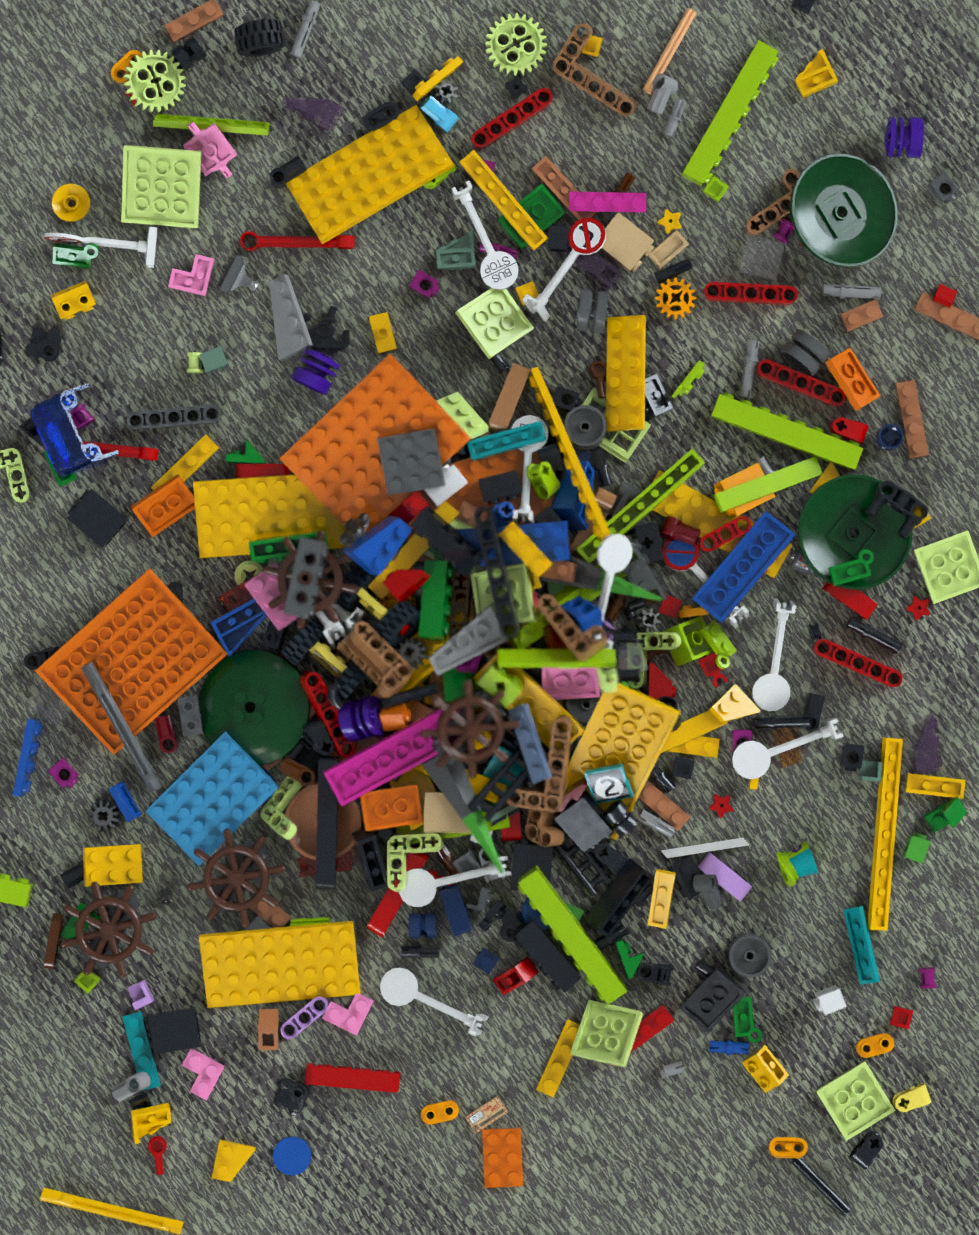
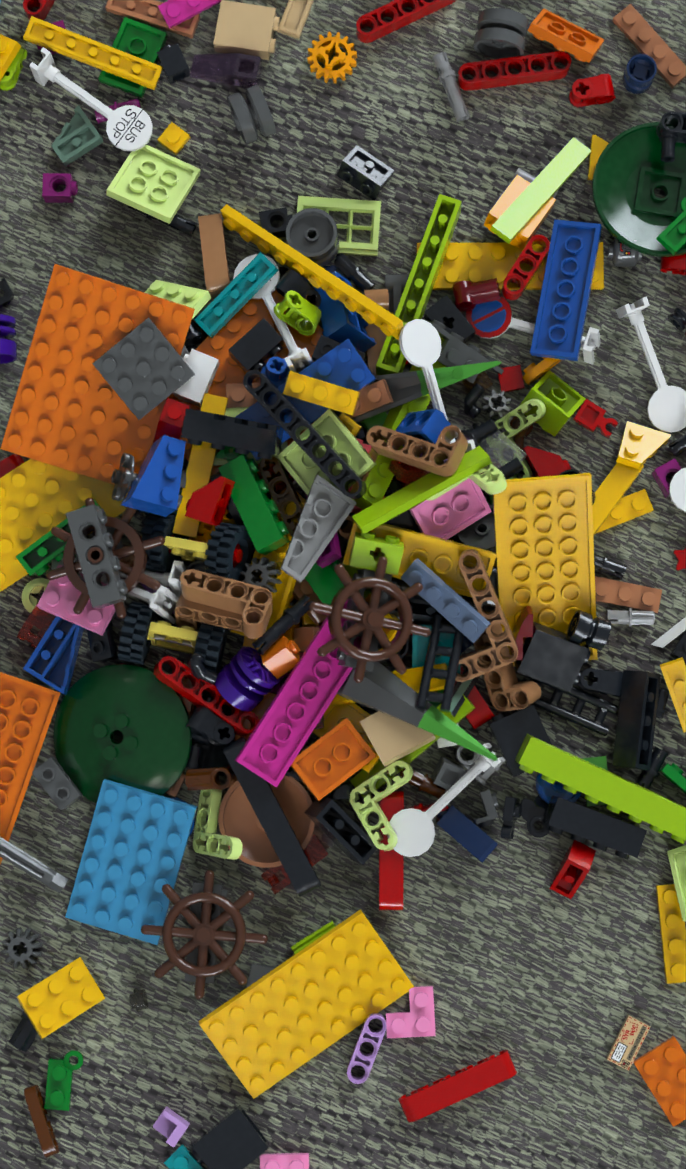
camera: 20 degrees left, 5 degrees down
reddish brown brick [61,882,157,978] -> none
lime tile [74,971,101,994] -> none
blue plate [109,782,142,823] -> none
dark red piece [154,715,179,754] -> none
nougat plate [250,900,292,928] -> none
nougat slope [258,1008,280,1050] -> none
black plate [274,1078,309,1116] -> none
yellow plate [369,312,397,354] -> none
white piece [380,967,488,1036] -> none
black axle [401,944,440,960] -> none
dark blue wheel [409,913,436,938] -> none
light orange plate [421,1100,459,1125] -> none
dark blue plate [473,947,499,974] -> none
white piece [523,218,606,322] -> none
slope [584,763,633,804] -> none
reddish brown plate [589,361,607,399] -> none
reddish brown pin [604,593,627,621] -> none
yellow plate [606,315,646,432] -> none
black axle [654,259,692,284] -> none
lime hinge [671,360,705,399] -> none
black plate [671,756,695,779] -> none
lime hinge [700,620,737,669] -> none
lime brick [710,392,863,471] -> none

